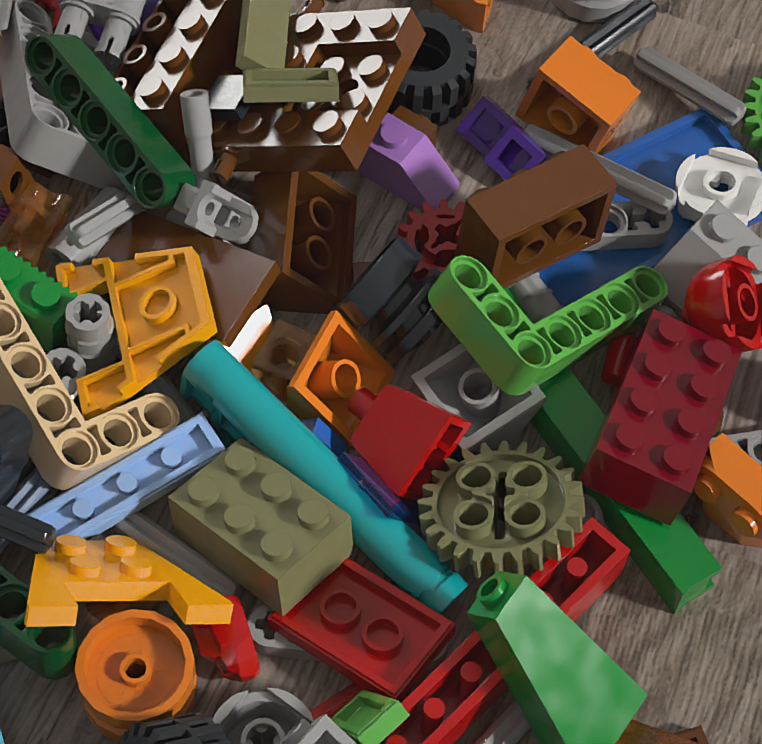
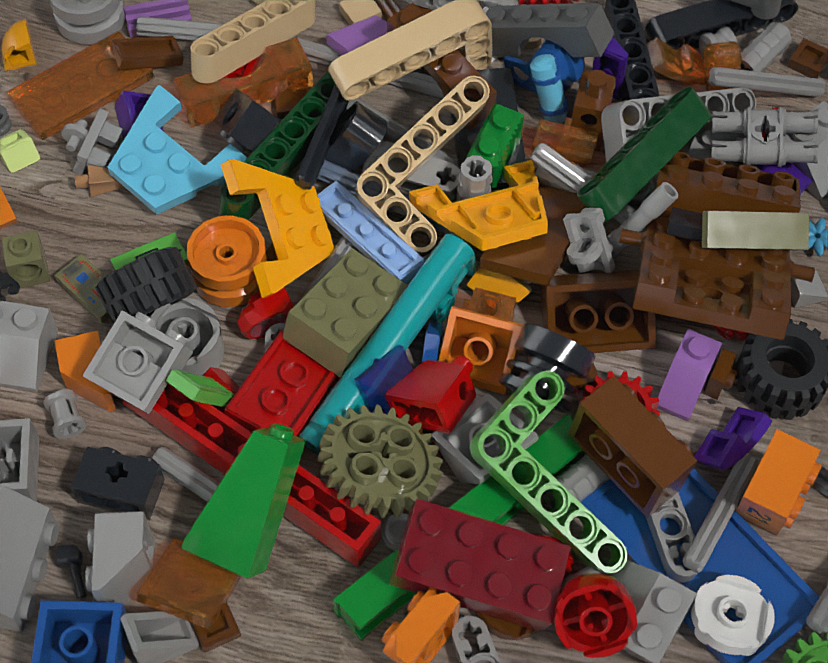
camera: 85 degrees right, 0 degrees up
olive tile [243,68,339,103] -> none

